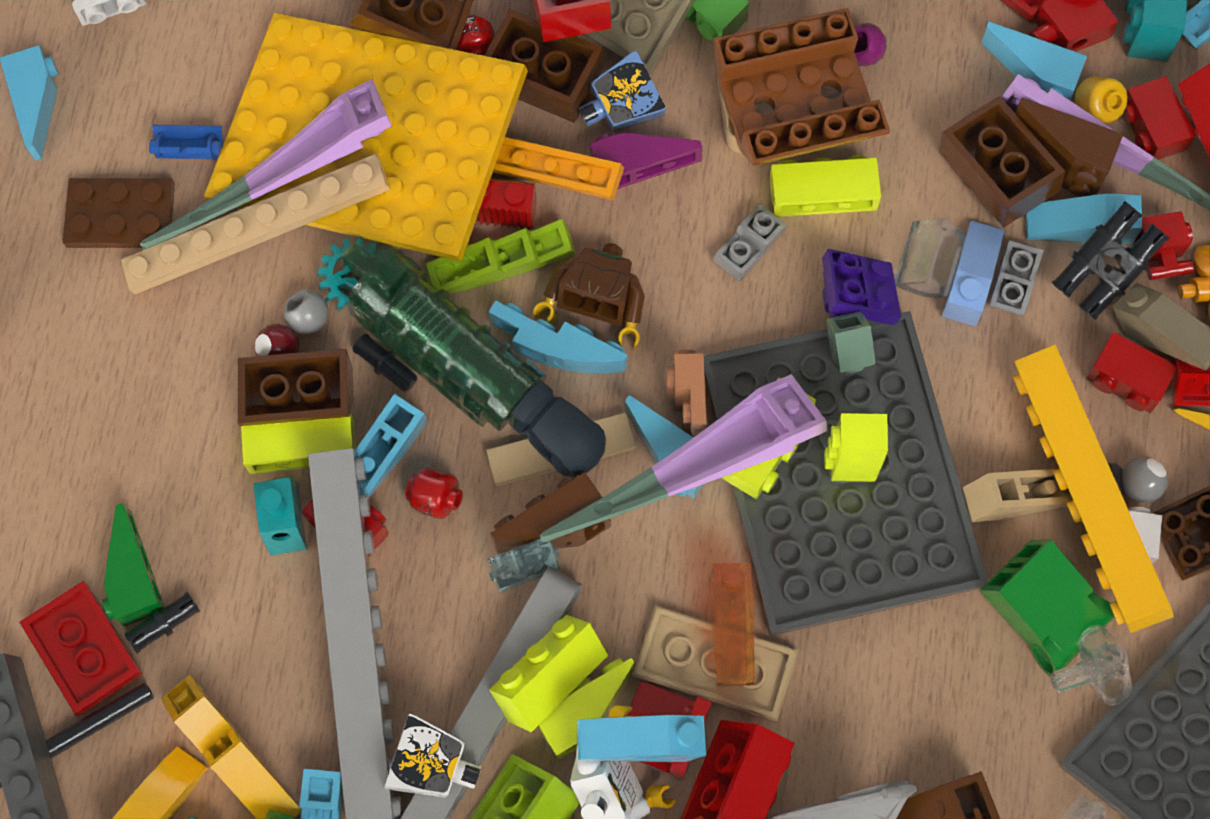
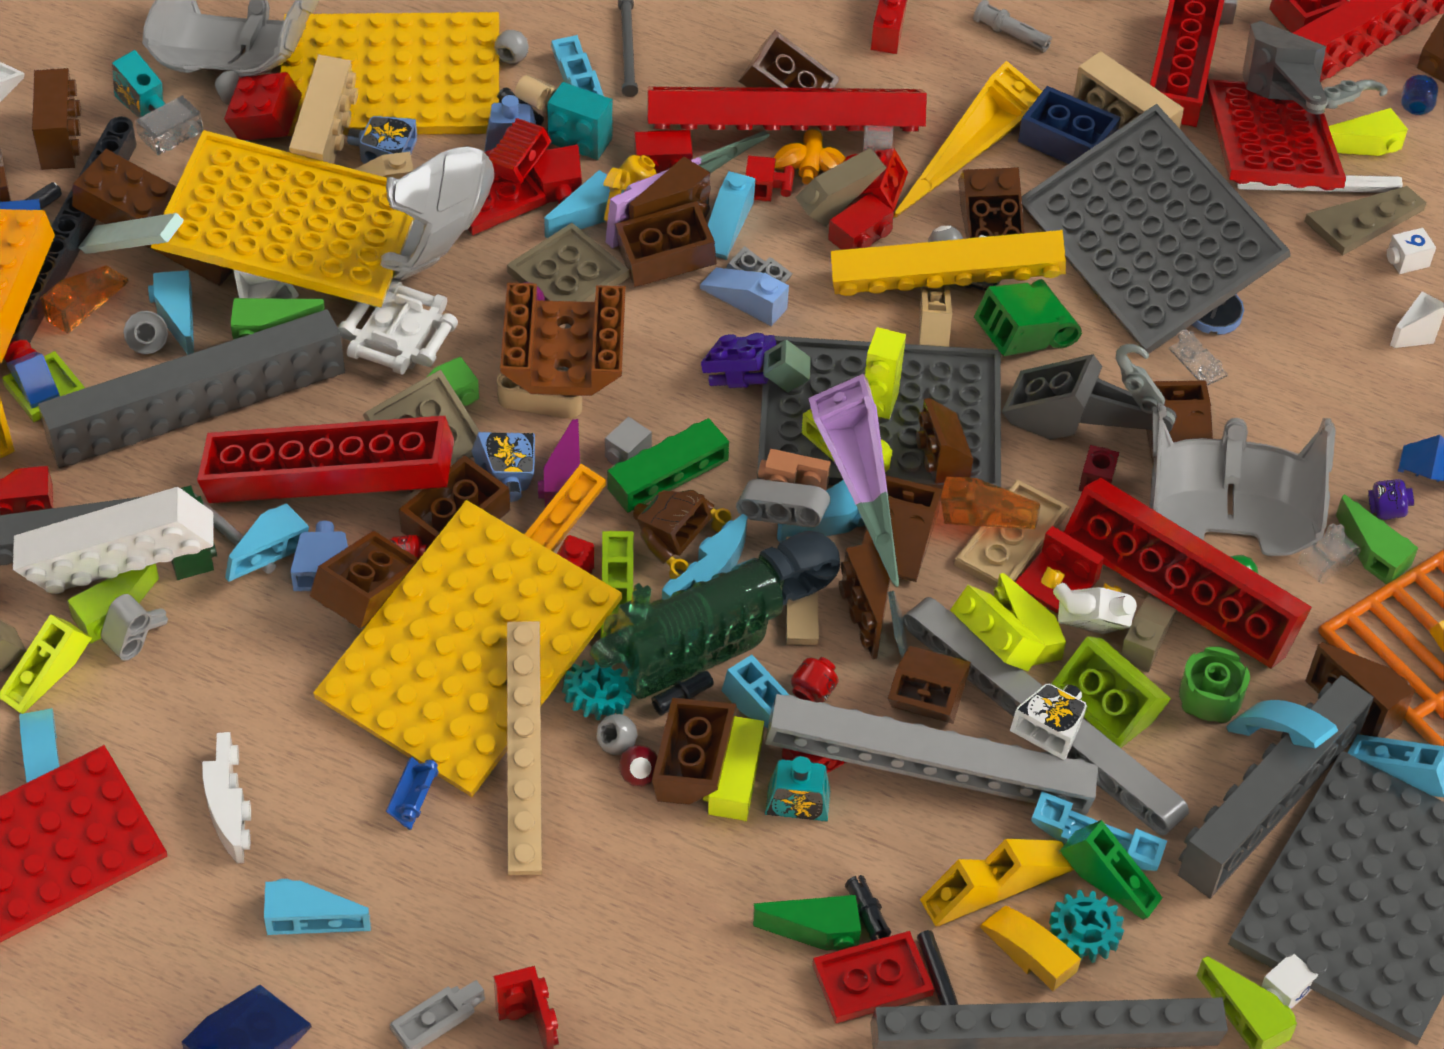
camera: 80 degrees left, 20 degrees down
reddish brown plate [63,178,175,248] -> none
lavender plate [140,79,392,250] -> none
medium azure slope [577,715,706,762] -> none
light grey slope [712,204,787,282] -> none
neon yellow brick [770,155,881,217] -> none
clear brick [895,218,966,298] -> none
clear beam [1050,625,1132,705] -> none
black pin [1052,201,1170,320] -> none
none -> dark tan plate [507,223,629,302]
none -> yellow bar [603,167,630,222]
none -> light grey brick [605,417,652,465]
none -> green brick [607,418,729,513]
none -> light grey beam [736,479,830,527]
none -> reddish brown slope [862,475,942,582]
none -> reddish brown slope [888,646,971,724]
none -> reddish brown slope [916,398,973,484]
none -> dark grey slope [1002,344,1177,440]
none -> dark red brick [1078,445,1120,491]

